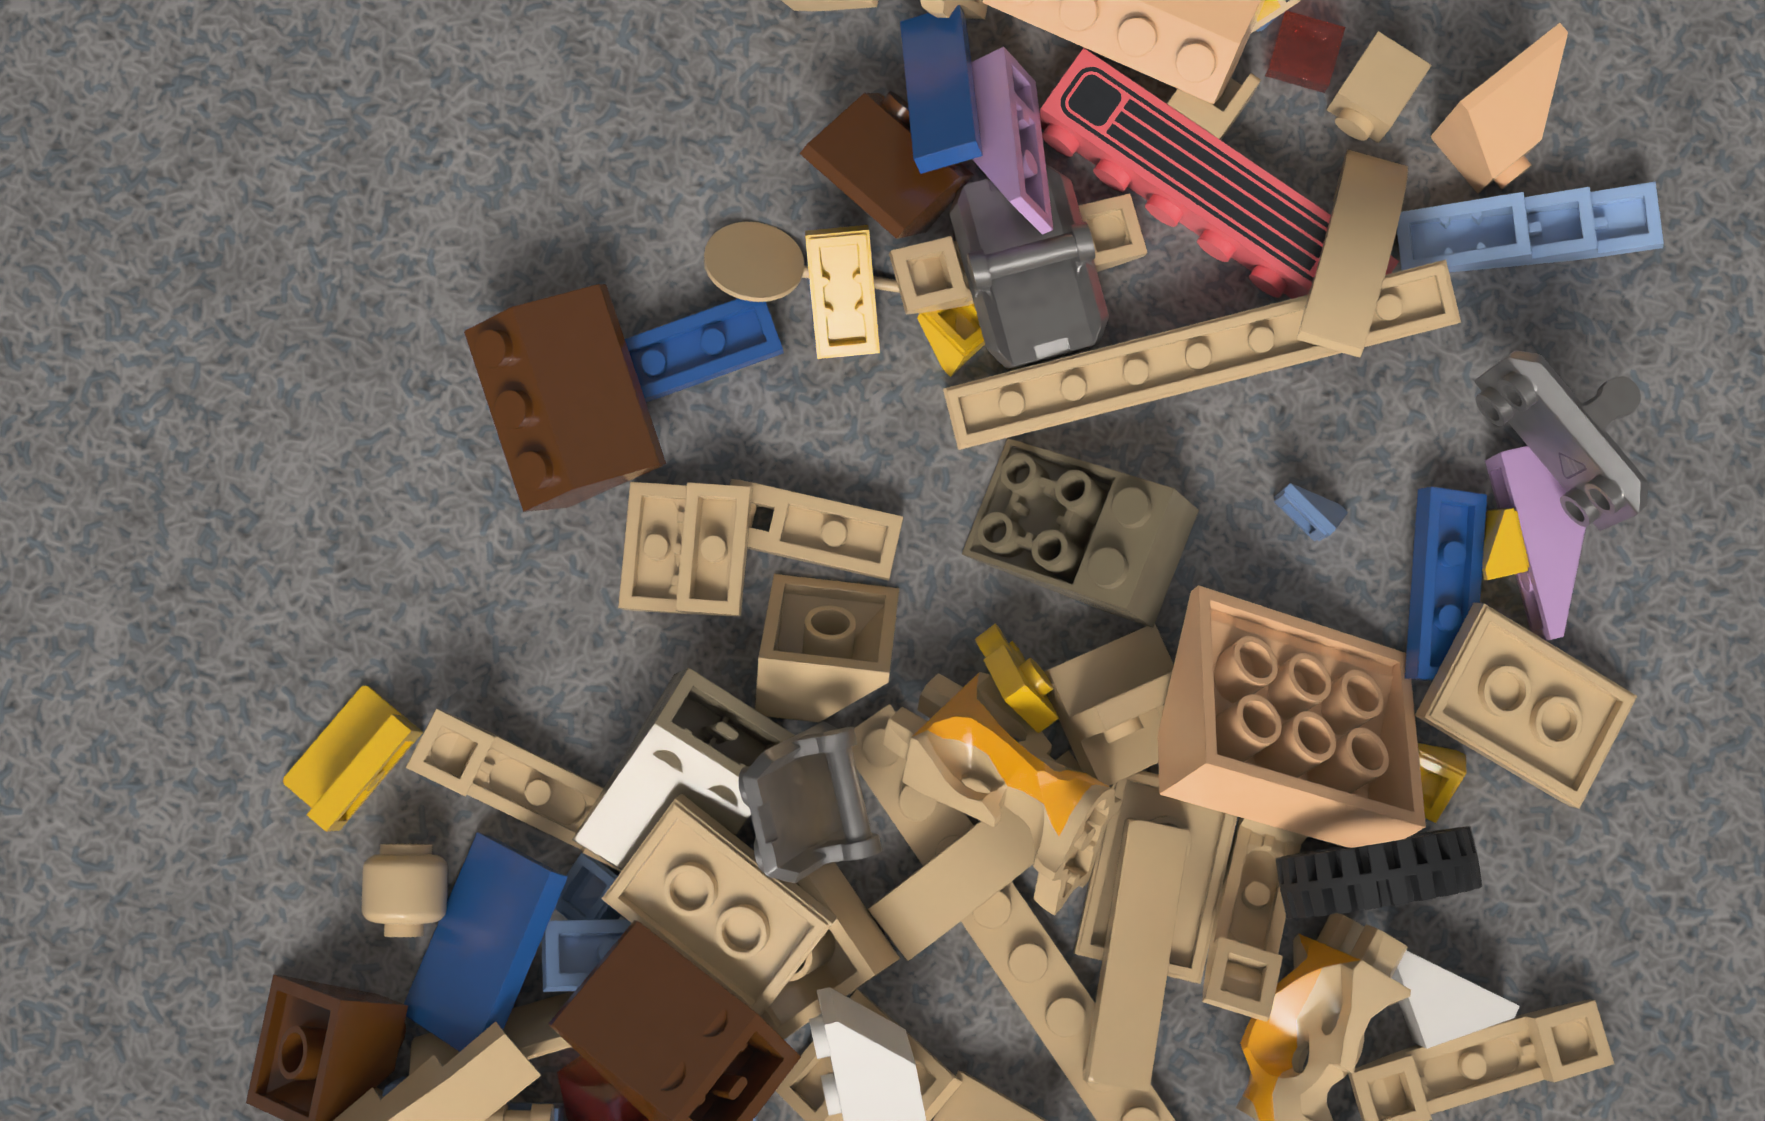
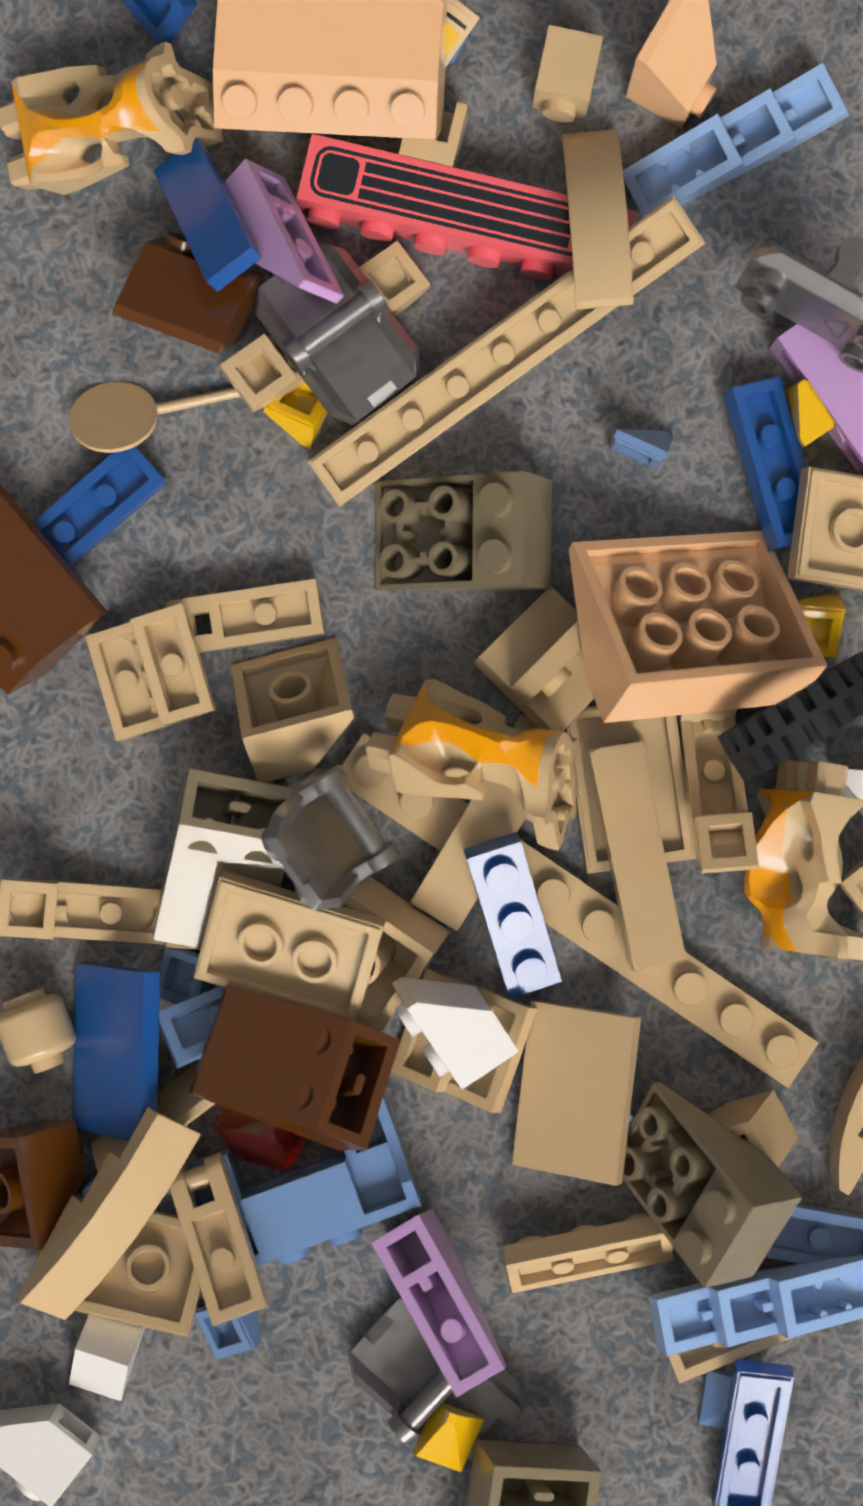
camera: 20 degrees left, 5 degrees up
plate [805,225,880,359] -> none
yellow plate [975,623,1059,734] -> none
clear red plate [1265,10,1346,93] -> none
none -> plate [463,832,562,999]

